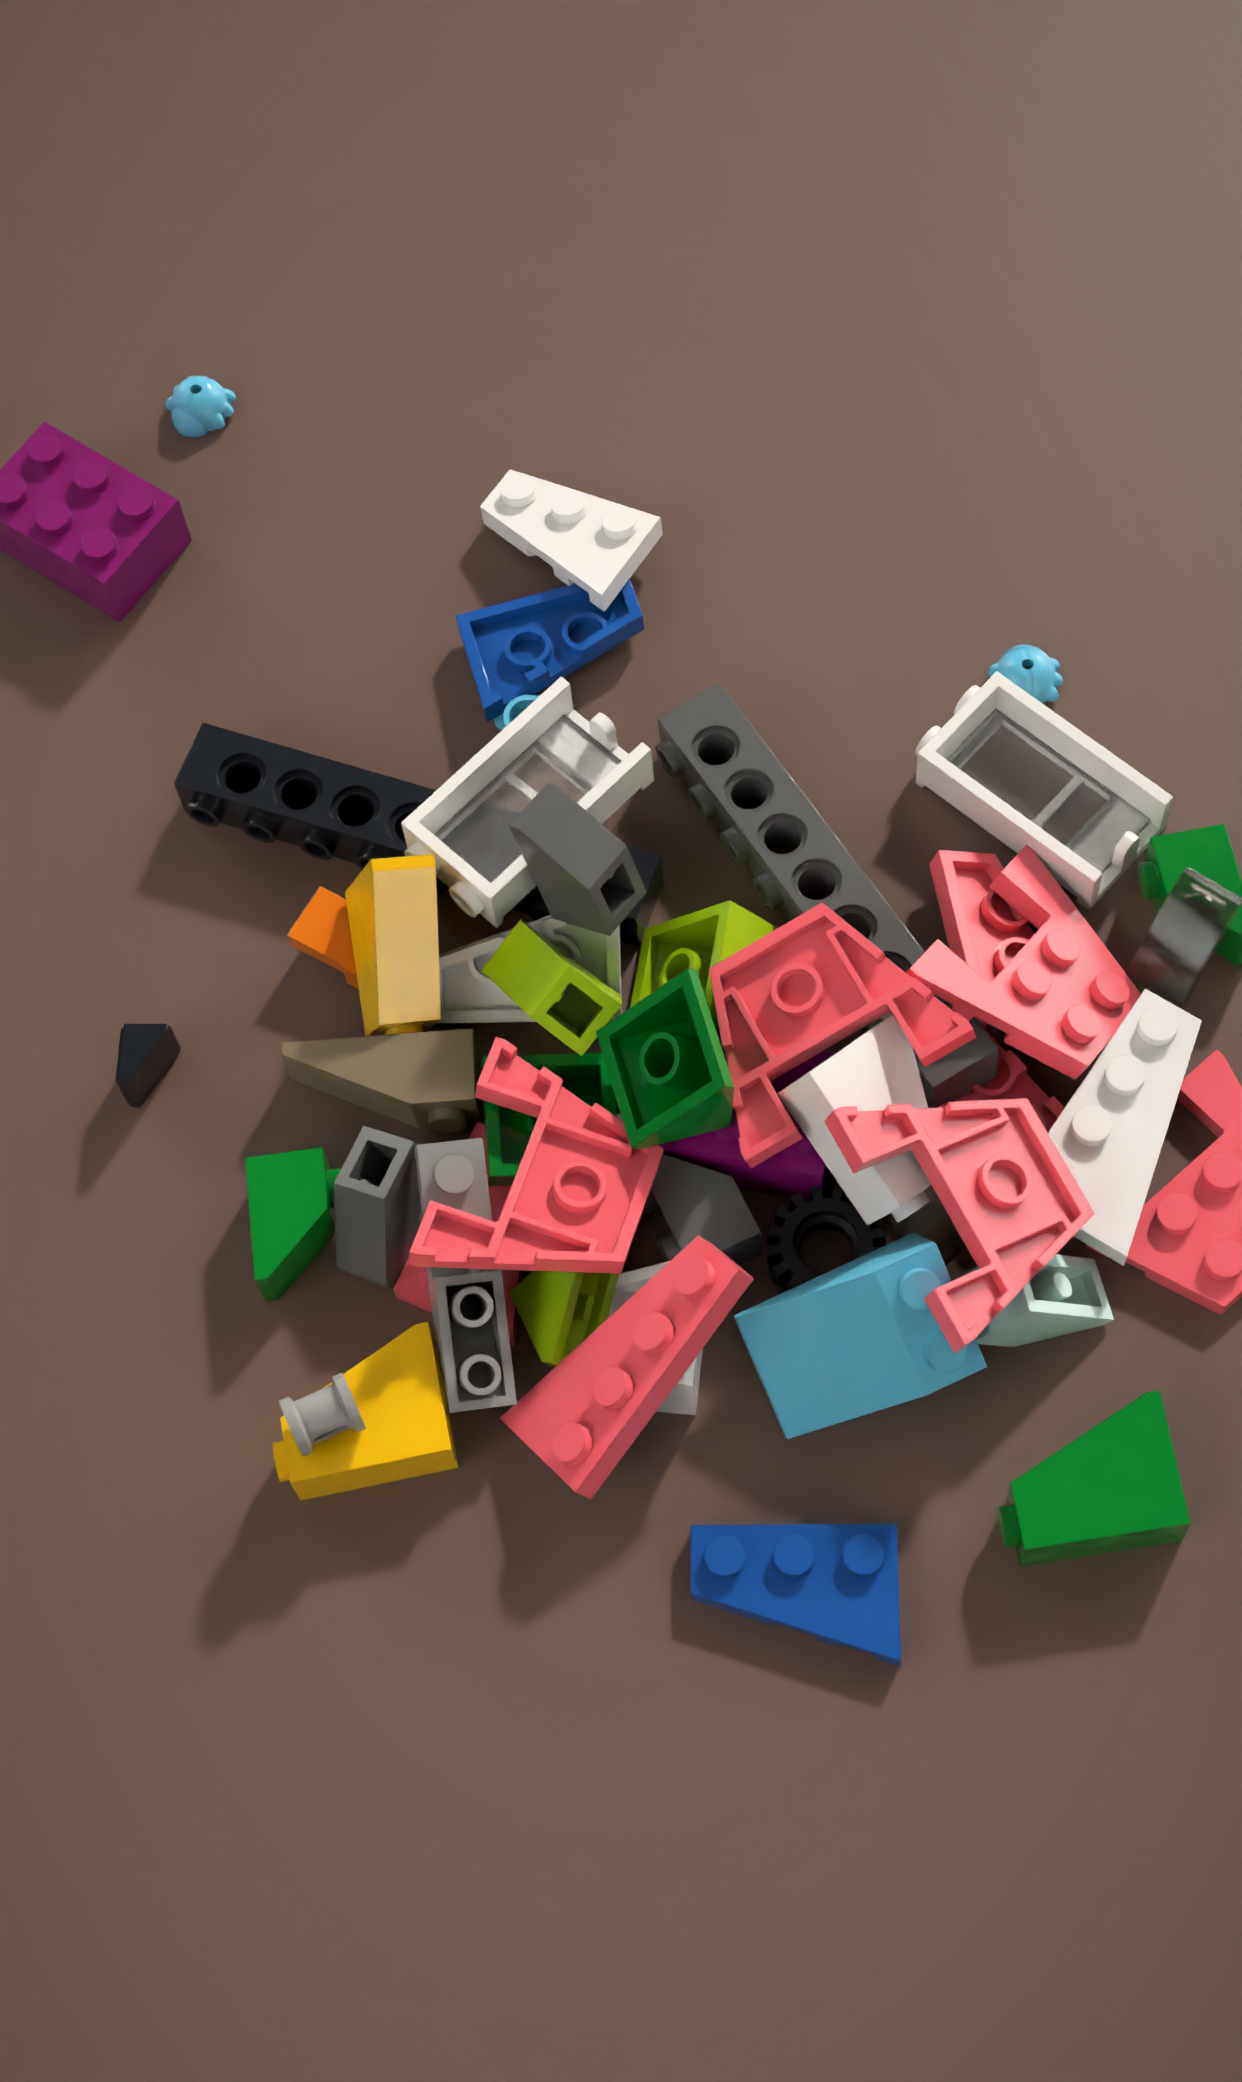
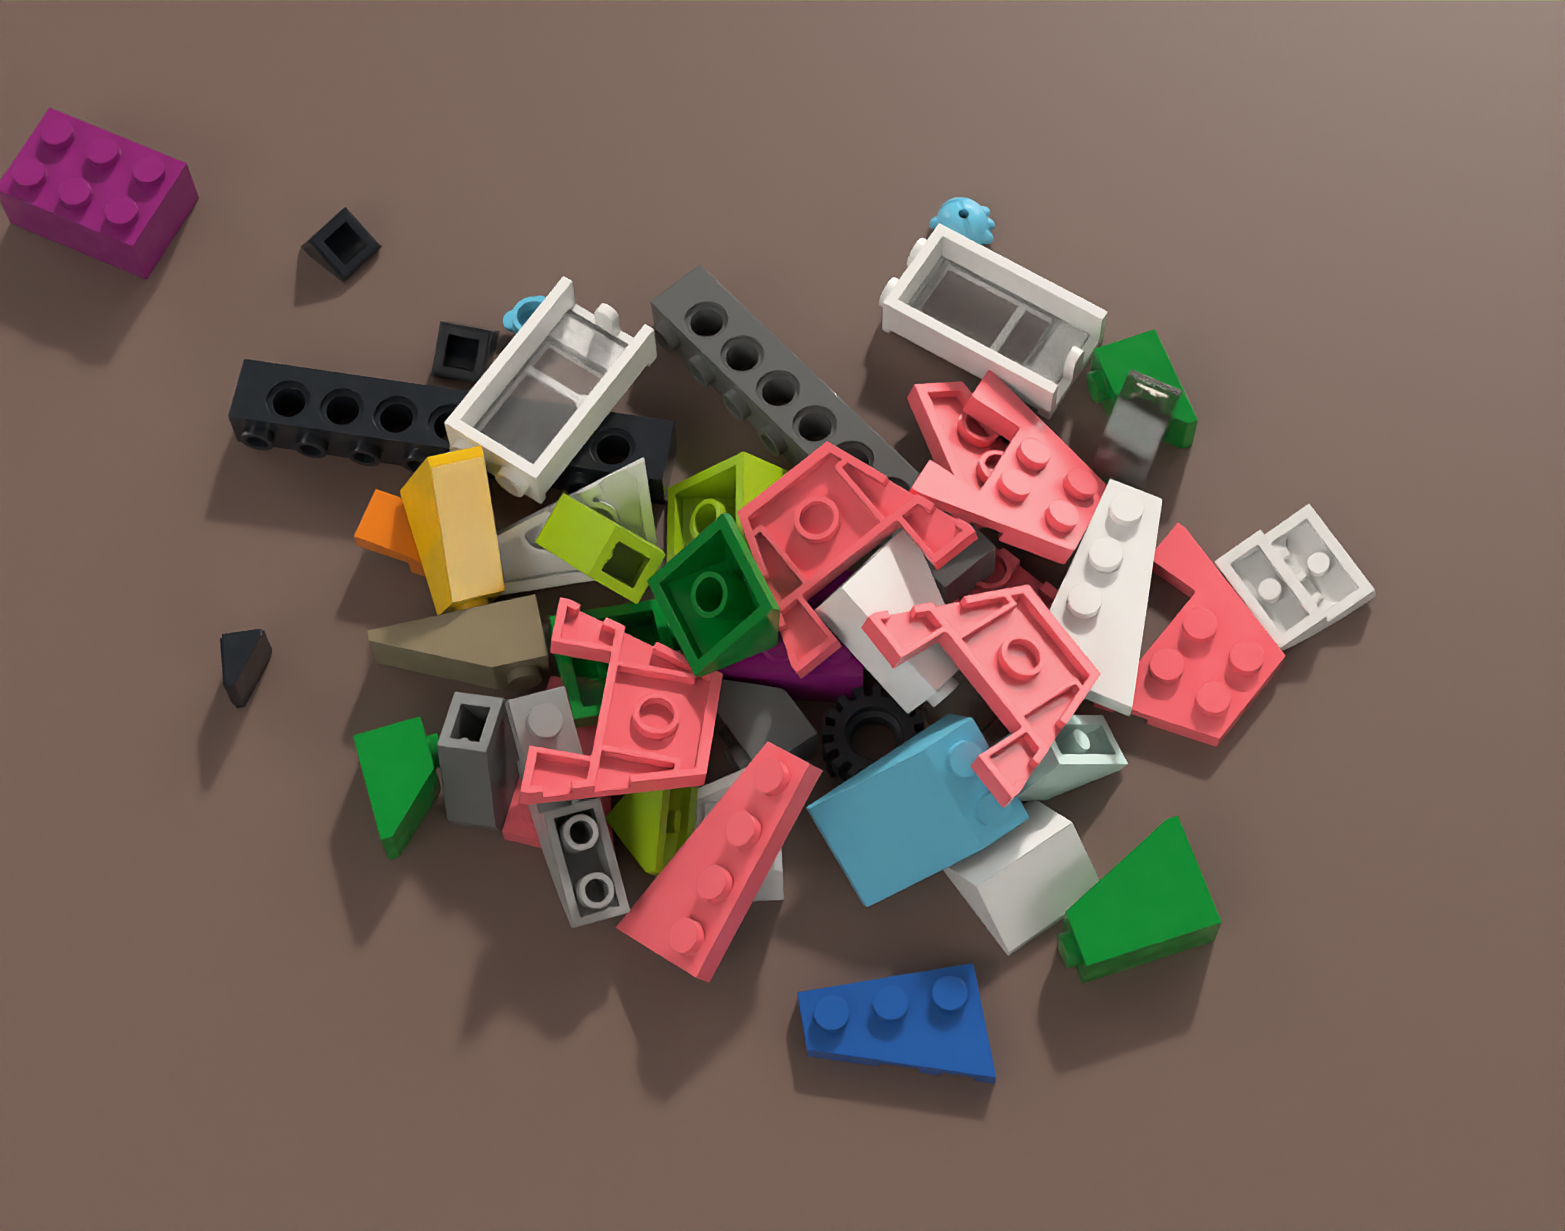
camera: 15 degrees left, 0 degrees up
medium azure animal [165,375,236,438] -> none
yellow slope [273,1322,459,1501] -> none
light grey bush [279,1373,366,1457] -> none
blue wing [455,579,644,722] -> none
white wing [480,469,663,612] -> none
dark grey slope [509,783,647,936] -> none
none -> black slope [301,207,381,282]
none -> black slope [431,321,500,383]
none -> white slope [943,800,1099,956]

